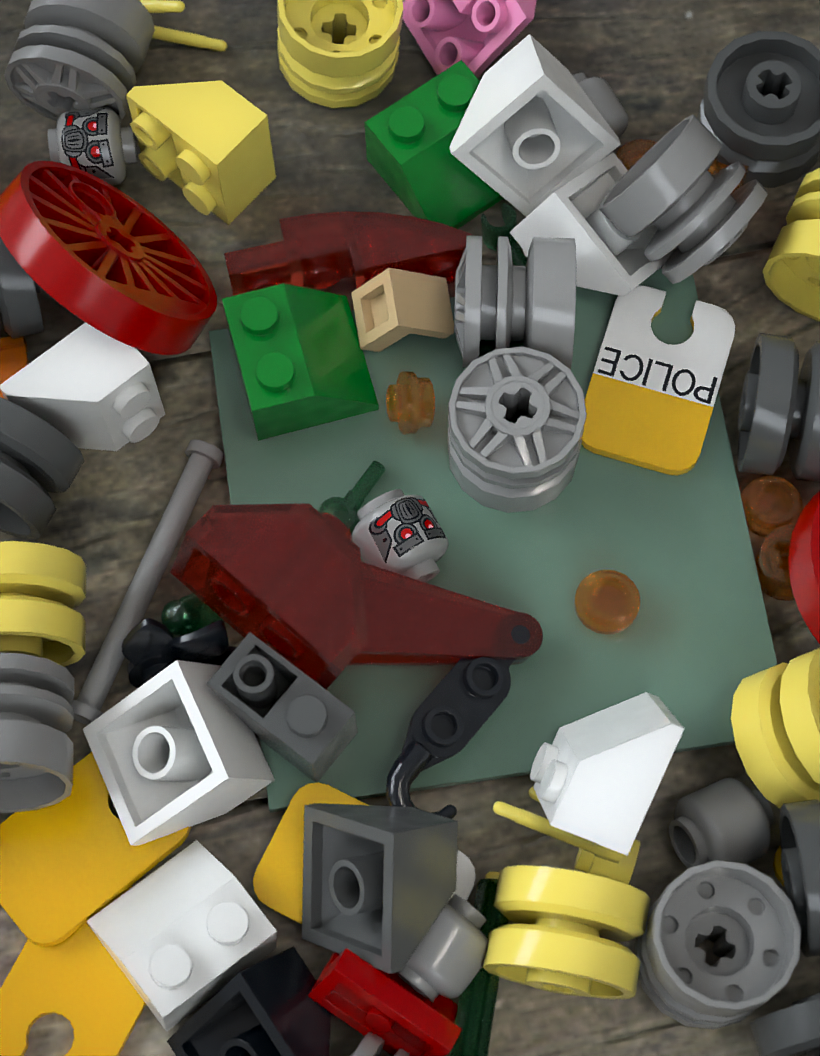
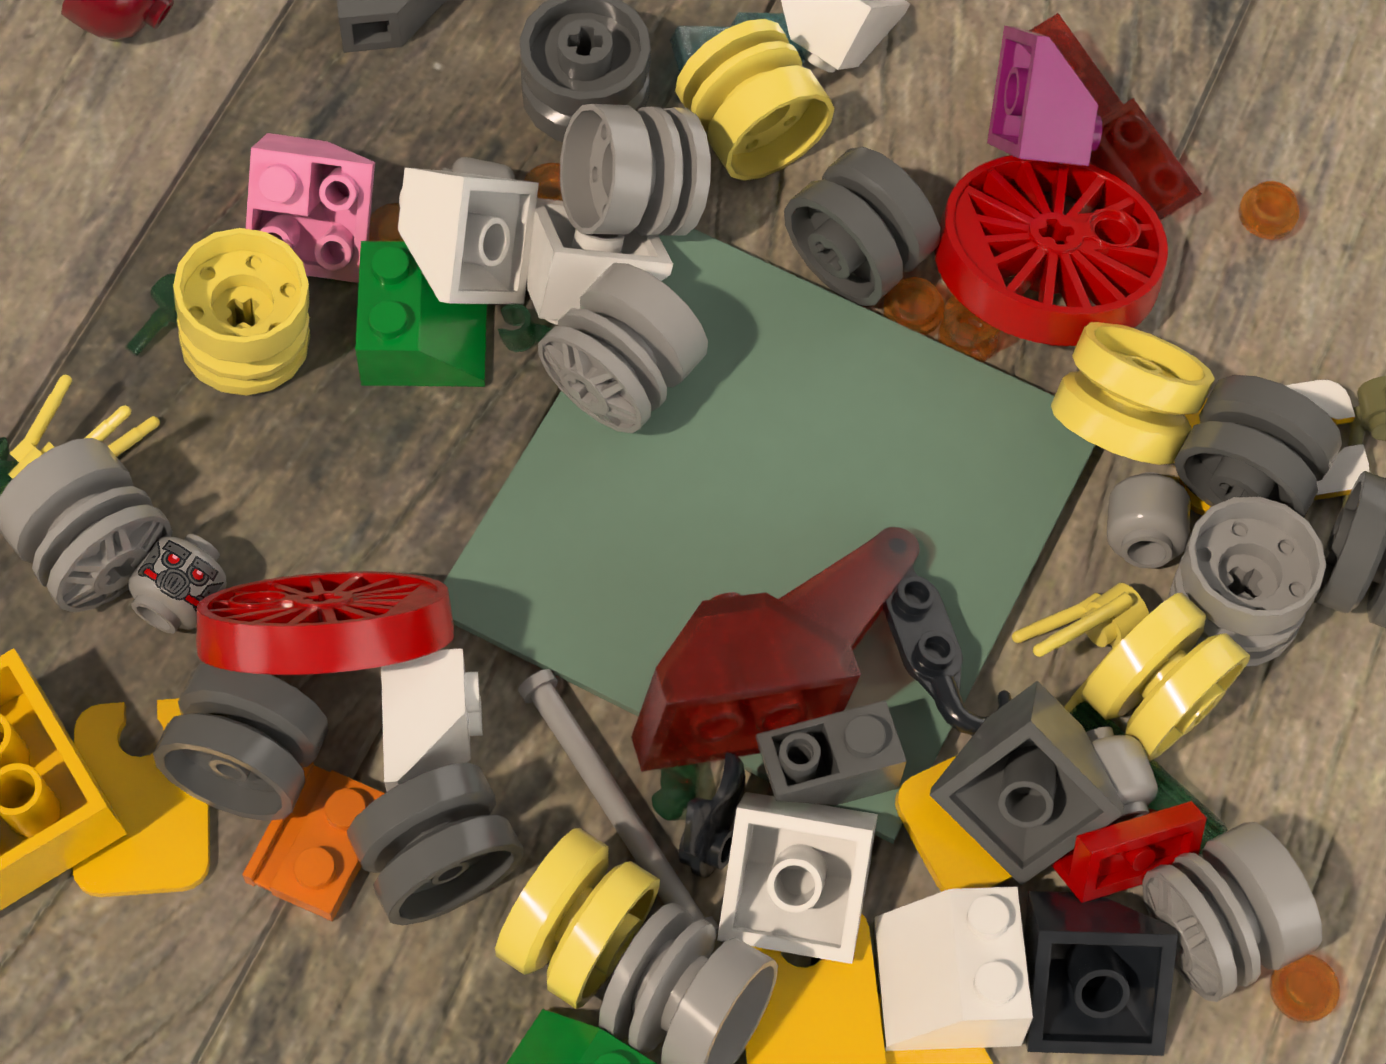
camera: 60 degrees left, 5 degrees down
light yellow slope [126,80,276,225] -> none
green slope [222,283,379,441] -> none
clear red slope [224,211,473,296] -> none
clear green hand [317,461,386,539] -> none
tan panel [351,268,454,352] -> none
head [352,489,449,590] -> none
clear orange plate [386,371,435,435] -> none
light grey wheel [447,347,587,513] -> none
white slope [530,692,684,856] -> none
clear orange plate [574,570,640,634] -> none
piece [581,285,735,475] -> none

